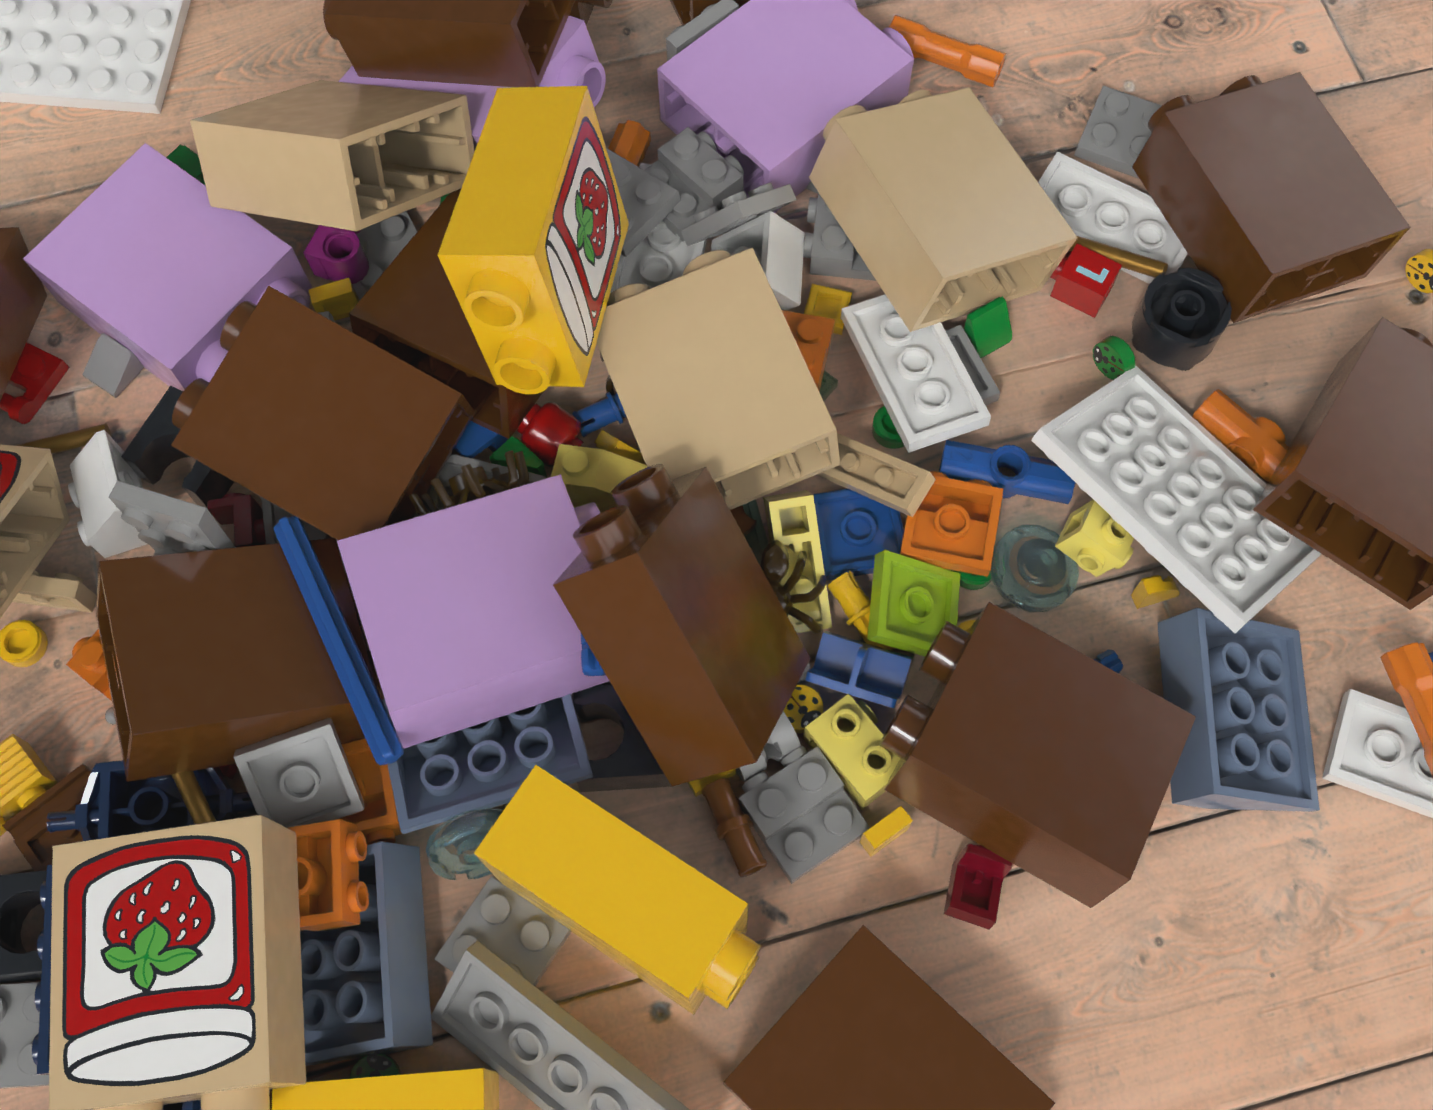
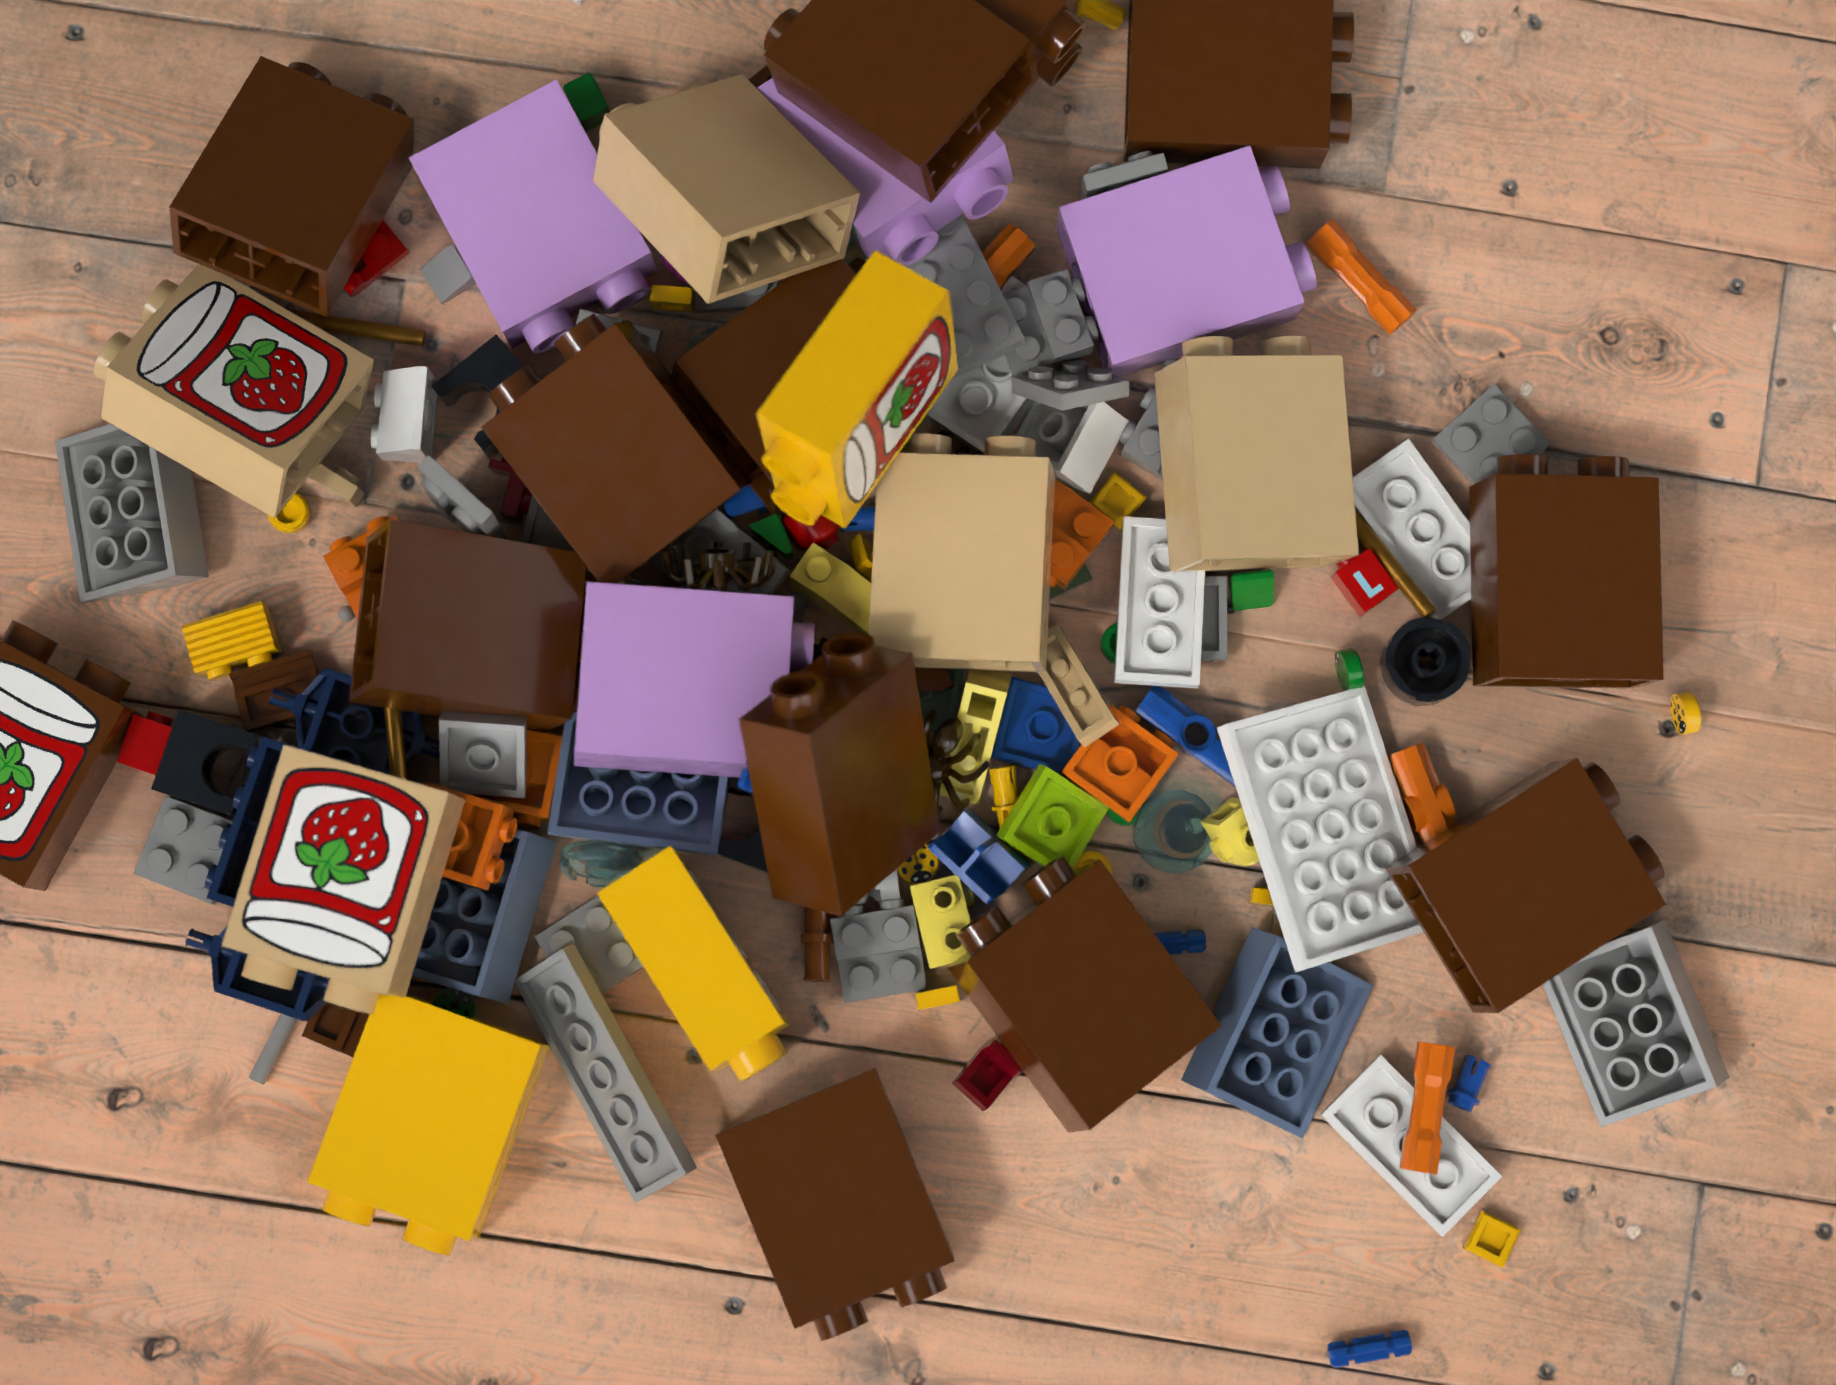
camera: 25 degrees right, 15 degrees up
blue axle [274,516,404,765] -> none

